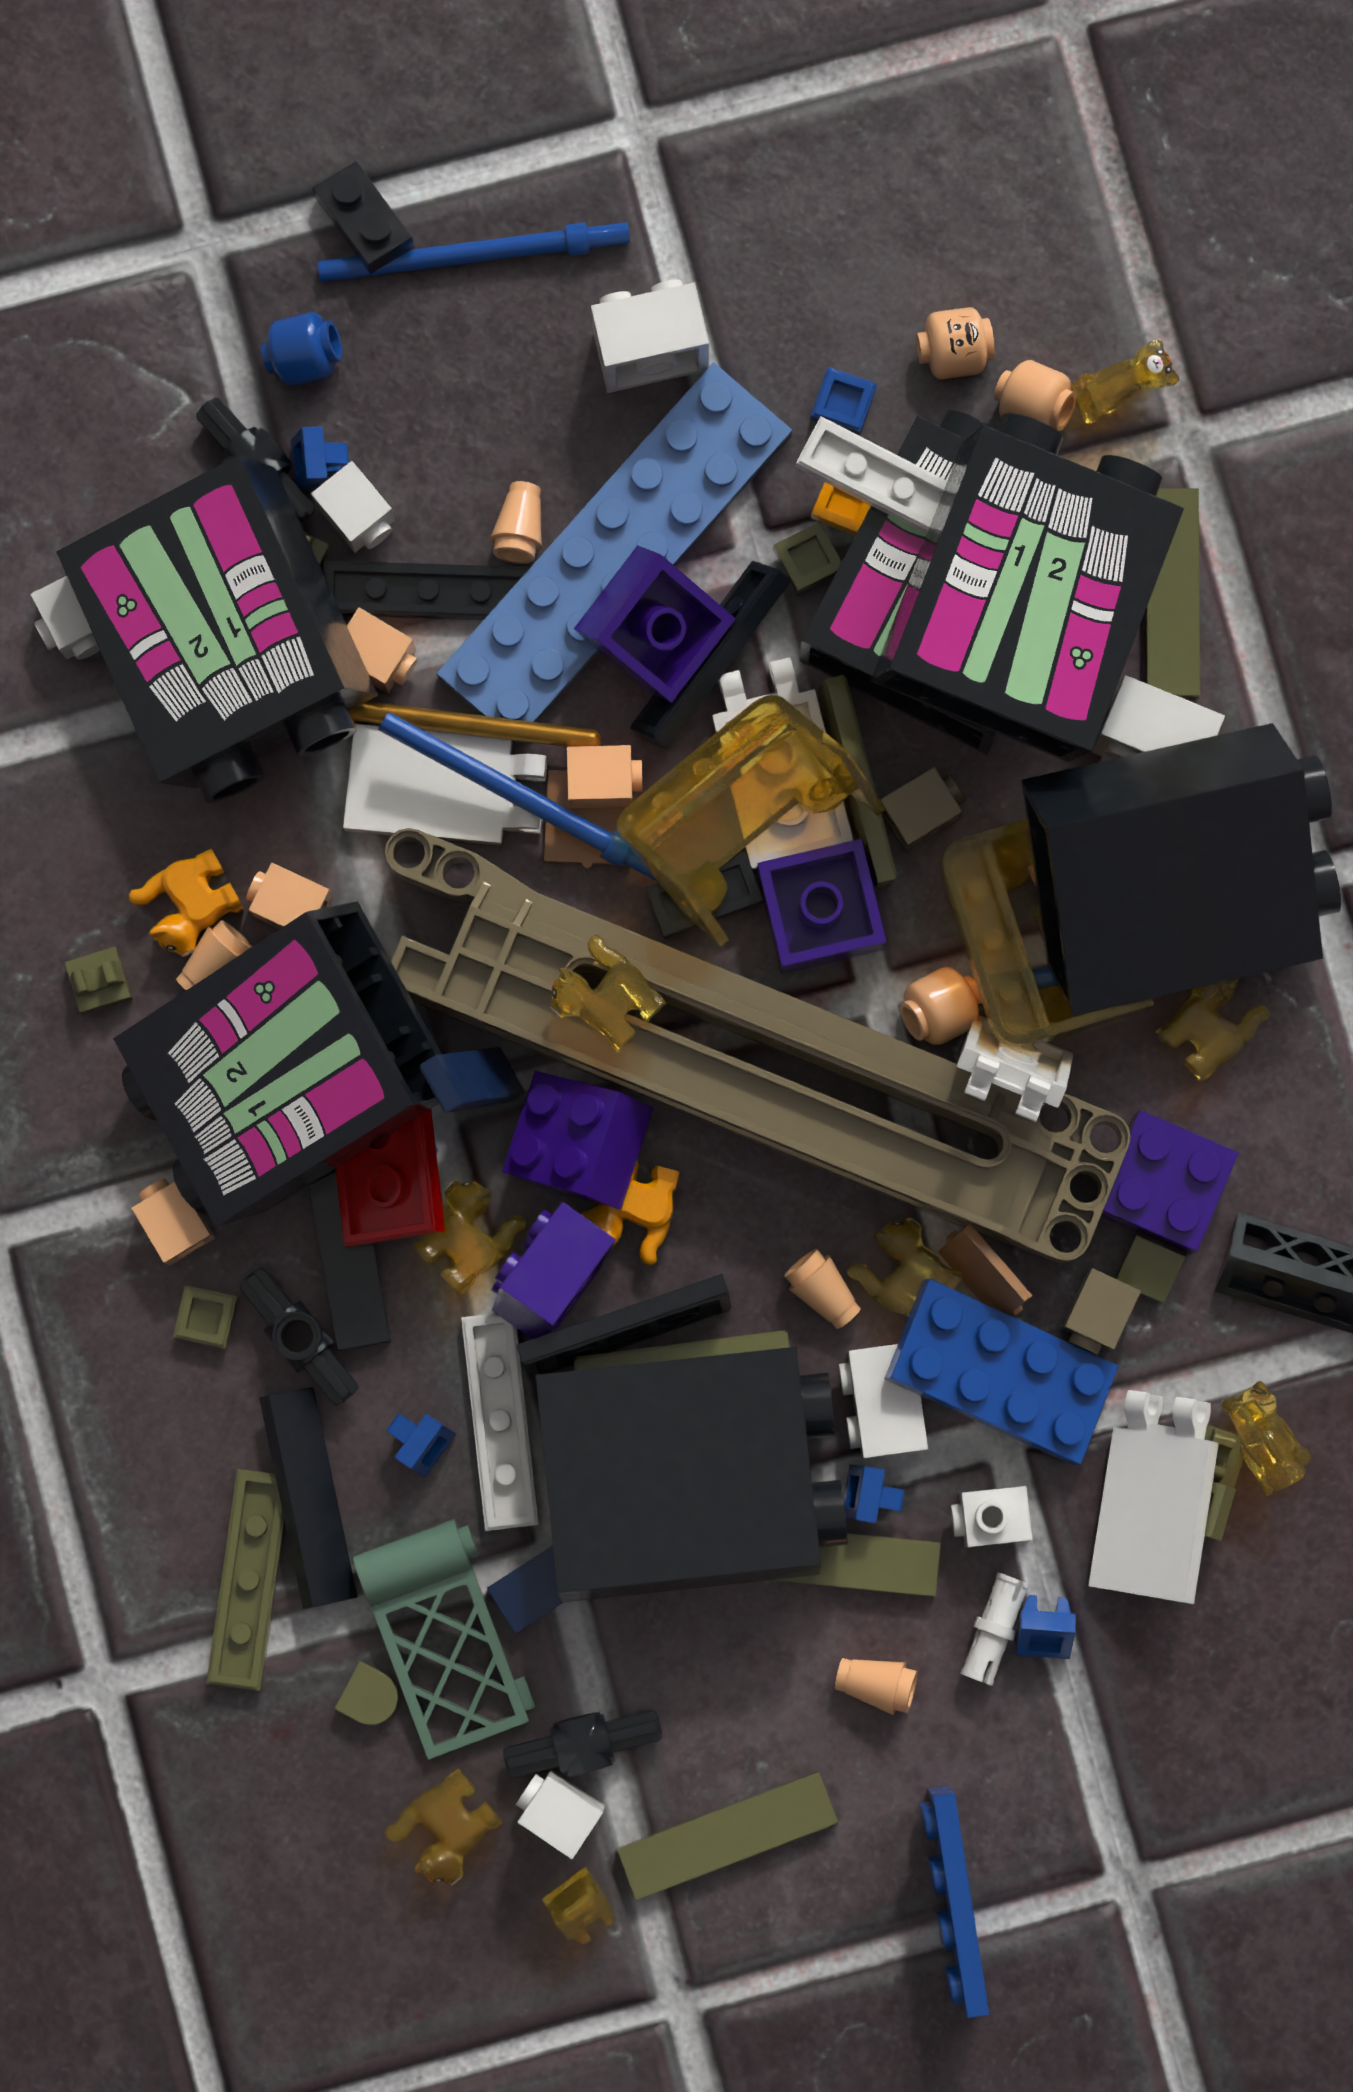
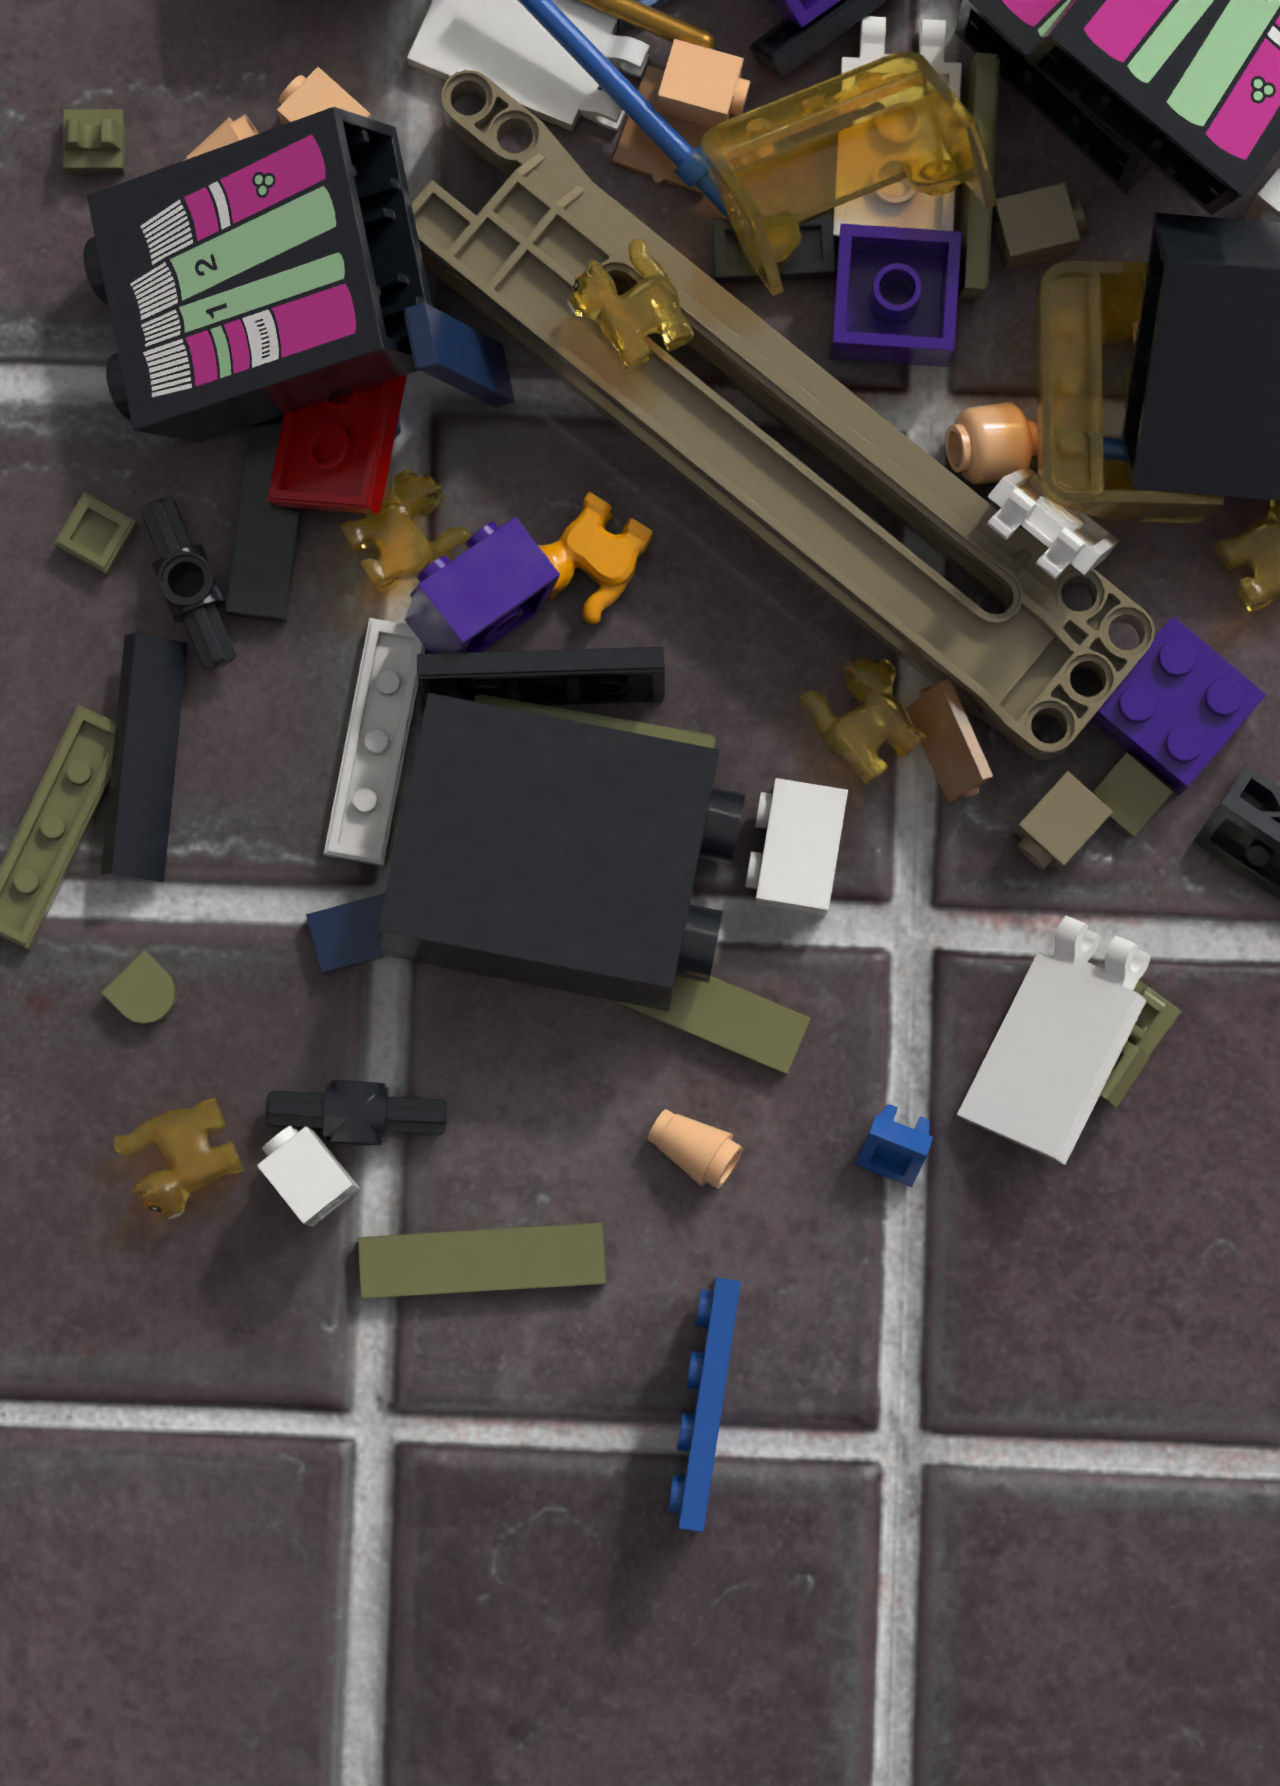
camera: 15 degrees right, 0 degrees up
light orange animal [128,848,244,957] -> none
light nougat brick [131,1178,216,1266] -> none
sand green piece [353,1519,536,1760] -> none
blue tile [386,1413,456,1478] -> none
dark purple brick [502,1070,654,1210] -> none
clear yellow tile [542,1867,615,1944] -> none
light nougat cone [784,1248,861,1329] -> none
blue tile [843,1464,905,1523] -> none
blue plate [884,1279,1118,1465] -> none
white brick [950,1486,1033,1547] -> none
white pin [960,1572,1030,1686] -> none
clear yellow animal [1221,1381,1312,1496] -> none

